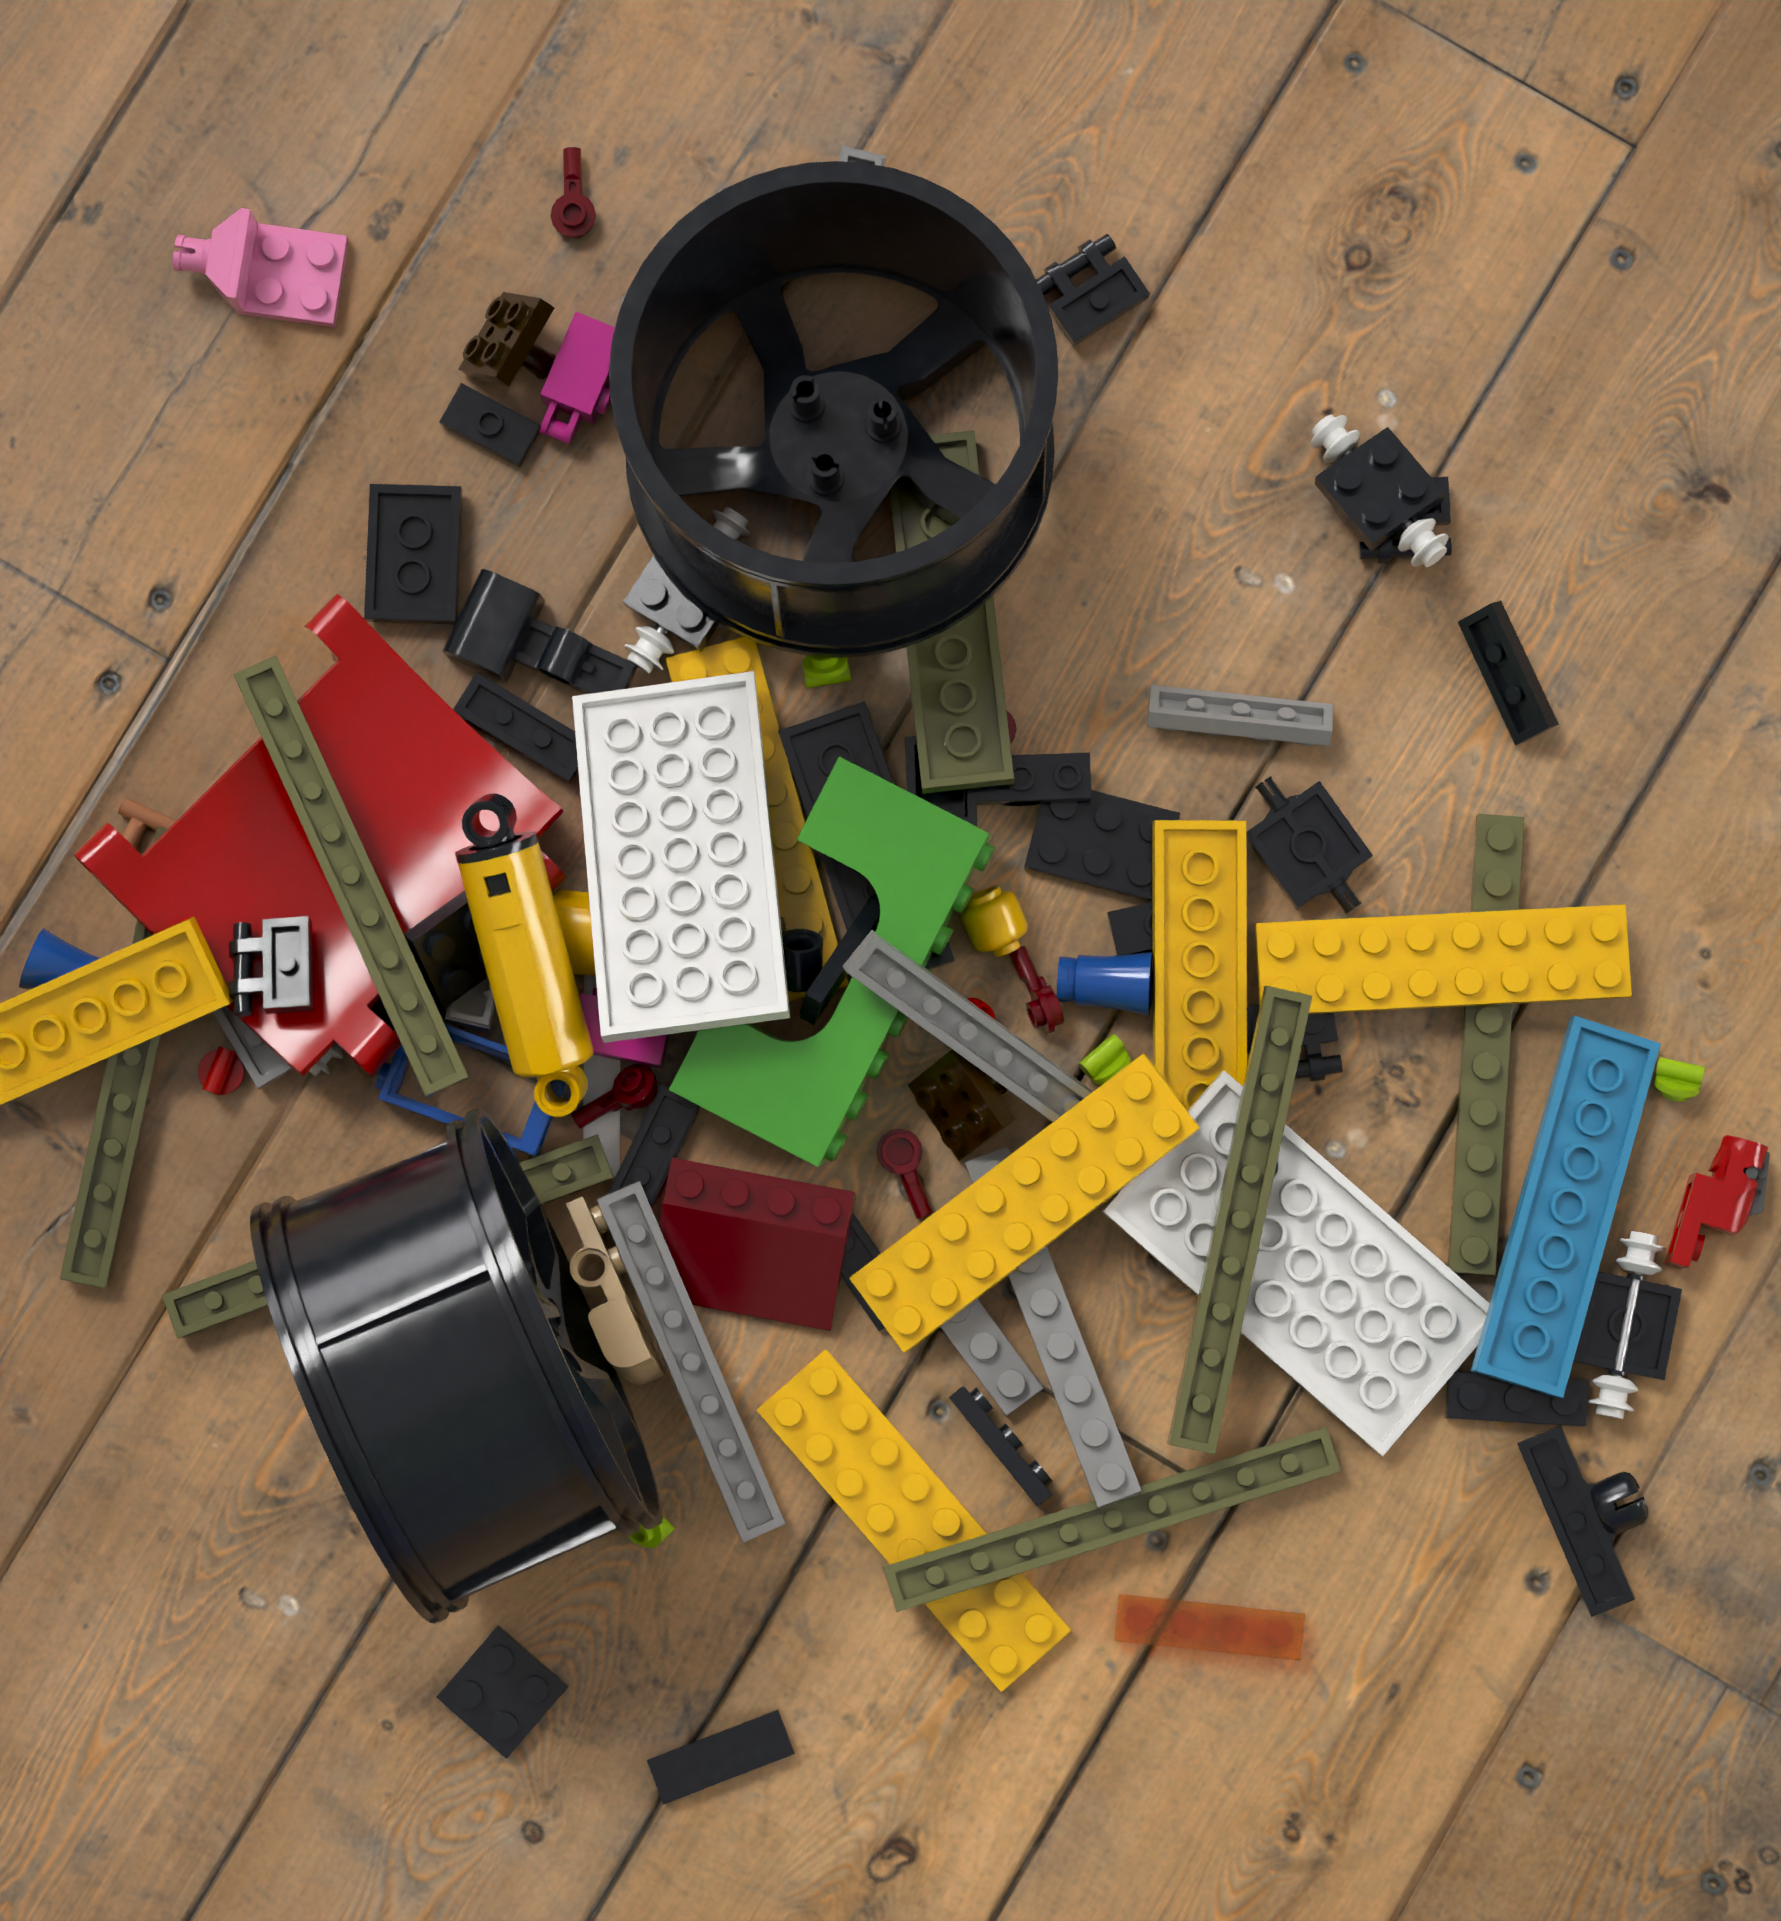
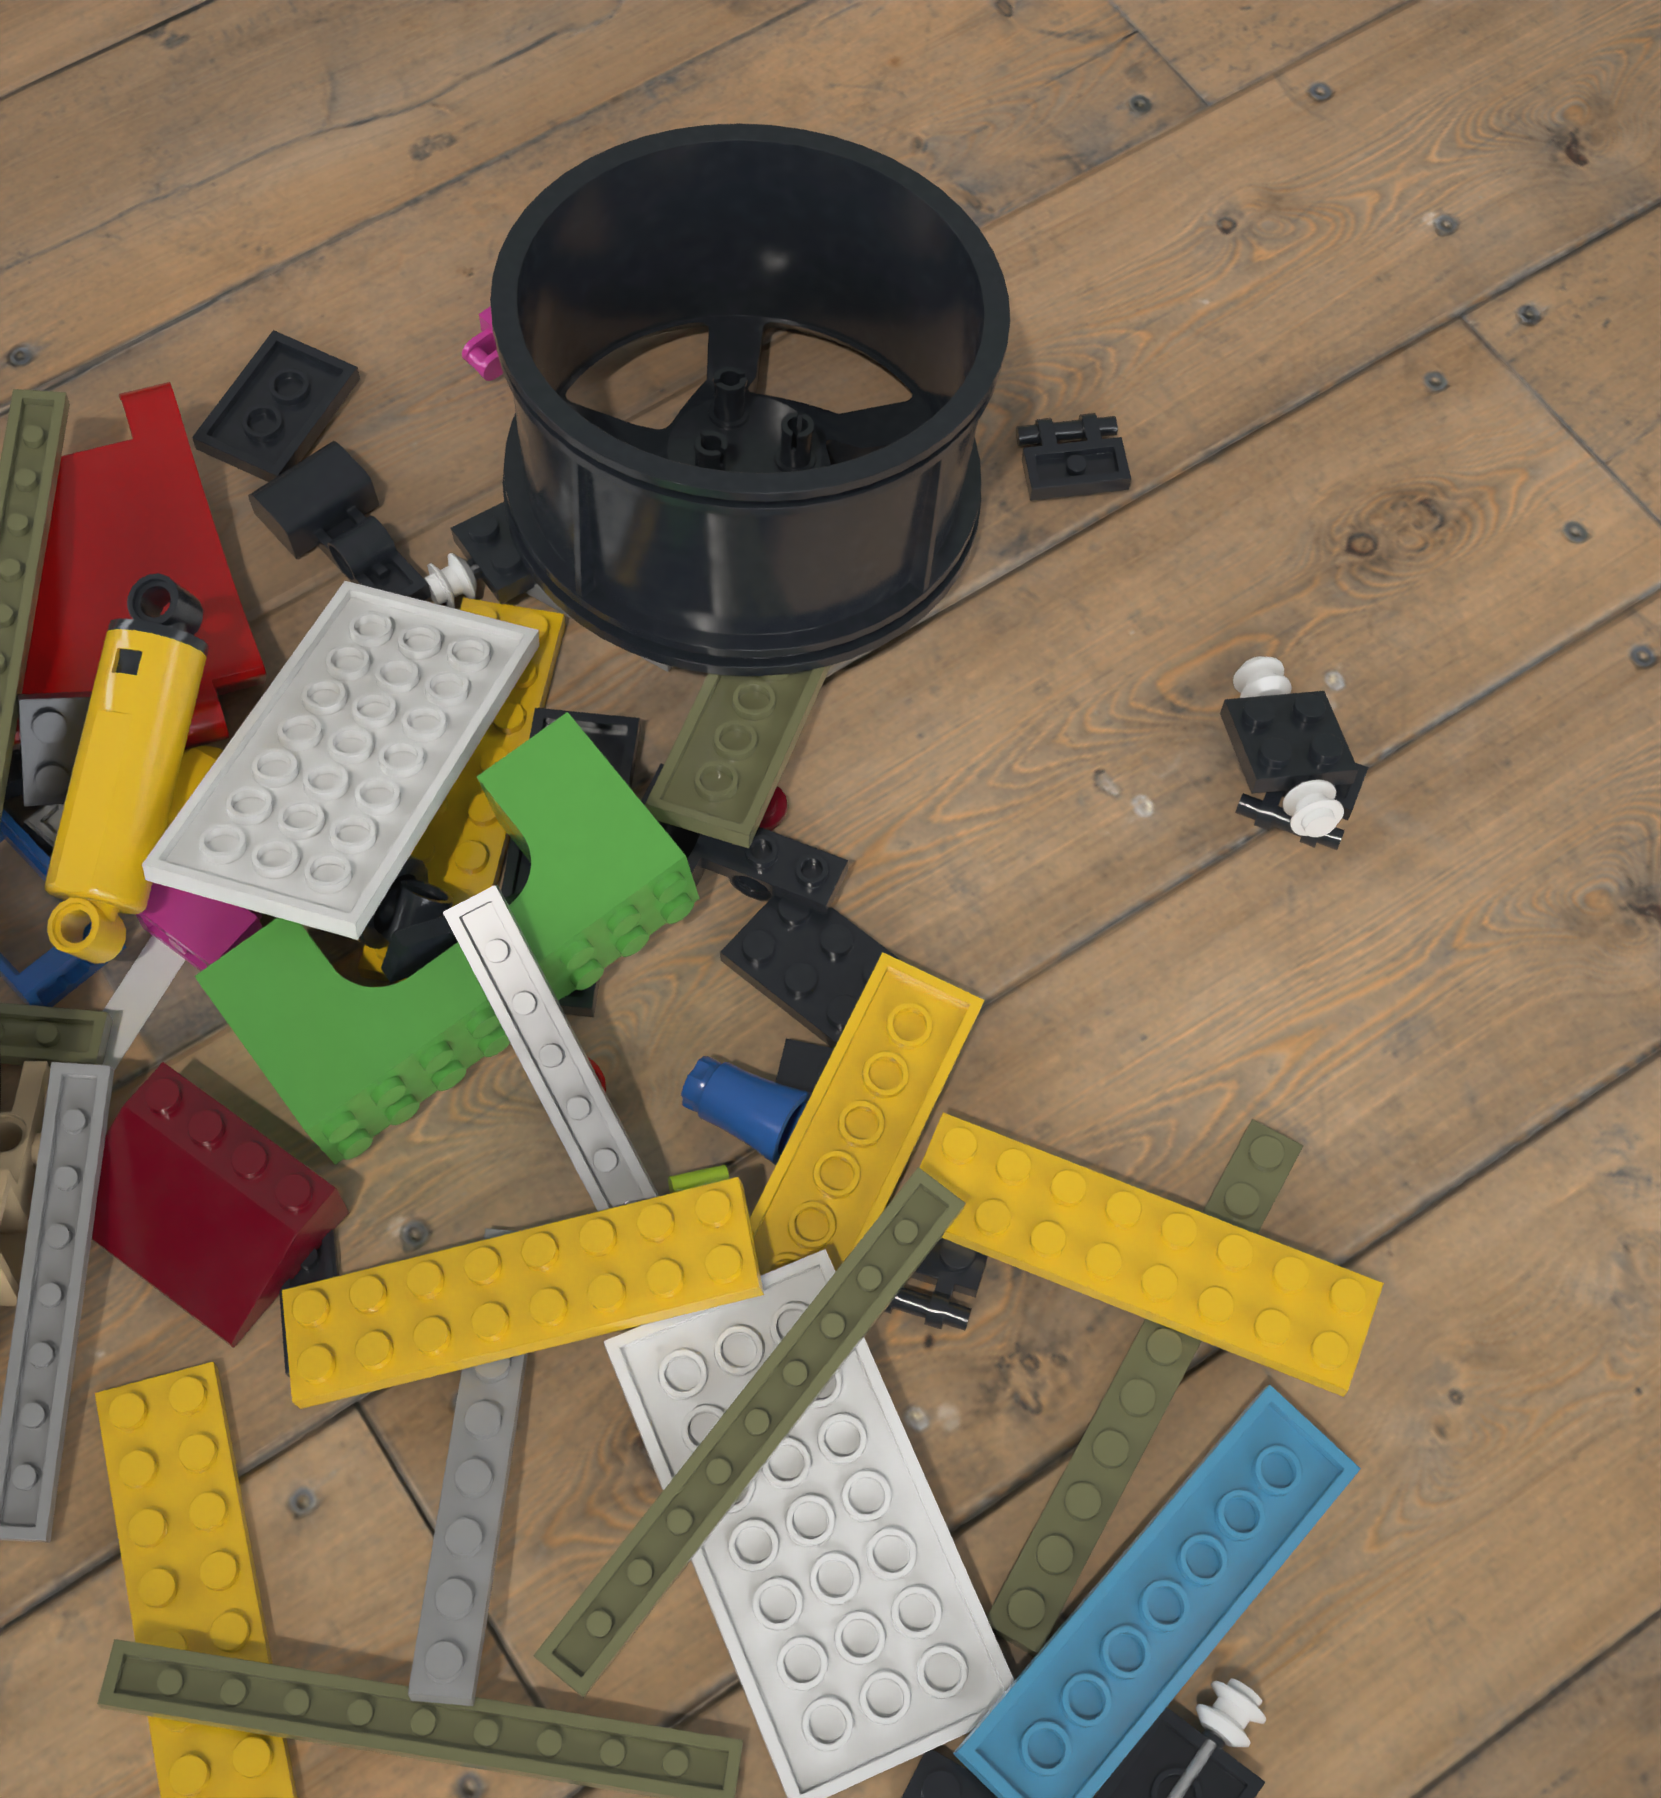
camera: 20 degrees right, 20 degrees down
bright pink plate [172,208,349,328] -> none
black plate [439,383,541,468] -> none
black plate [453,672,578,784] -> none
dark brown plate [458,292,556,386] -> none
dark red plate [571,1064,658,1129] -> none
black tile [607,1083,701,1209] -> none
lime plate [802,656,851,689] -> none
dark red plate [876,1128,933,1219] -> none
dark brown plate [908,1049,1016,1161] -> none
light grey plate [941,1299,1043,1416] -> none
black plate [949,1385,1053,1507] -> none
yellow head [961,885,1028,957] -> none
dark red plate [1009,946,1064,1034] -> none
light grey plate [1147,685,1333,746] -> none
black plate [1246,776,1373,914] -> none
black plate [1458,600,1559,746] -> none
lime plate [1654,1057,1705,1102] -> none
red plate [1664,1135,1770,1269] -> none

